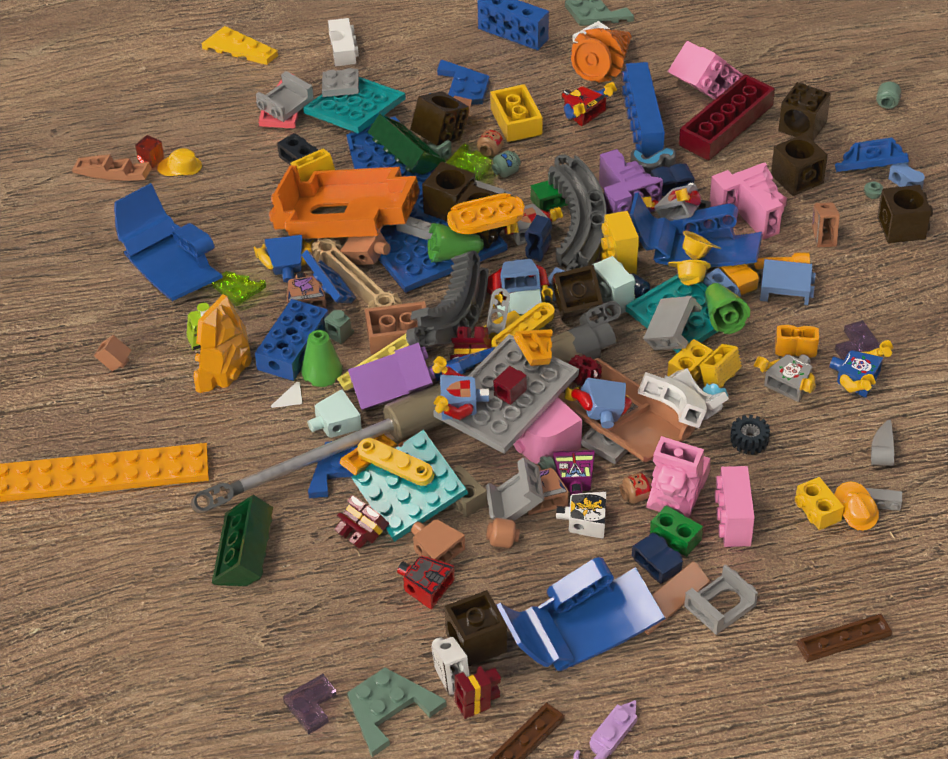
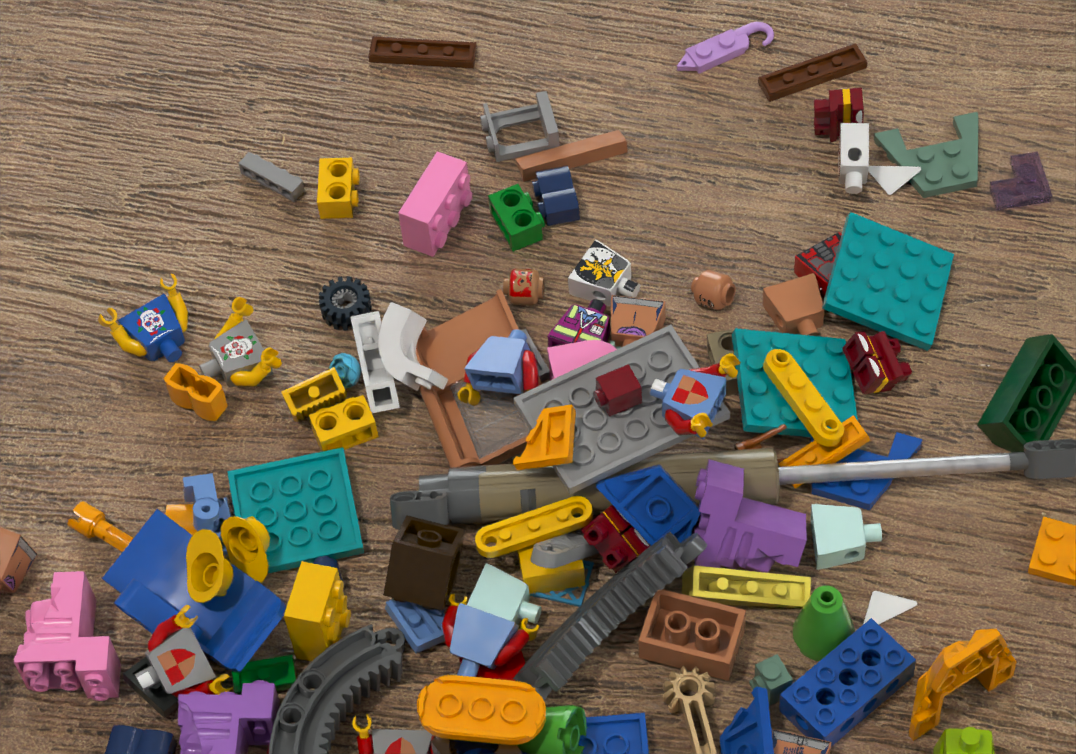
camera: 150 degrees left, 10 degrees up
dark brown brick [444,590,507,667] -> none
light grey panel [486,457,544,521] -> none
blue beam [497,557,666,671] -> none
dark blue brick [525,215,552,262] -> none
dark red gear [568,354,602,386] -> none
light aqua brick [592,256,636,316] -> none
light grey panel [643,296,702,351] -> none
bright pink brick [646,436,710,518] -> none
bright green cone [705,283,750,334] -> none
medium blue panel [760,259,816,305] -> none
light orange piece [834,482,879,531] -> none
clear purple plate [835,320,880,360] -> none
light grey piece [871,419,894,466] -> none
none -> medium blue leg [183,473,219,532]
none -> teal plate [822,212,954,351]
none -> white sticker [868,166,921,195]

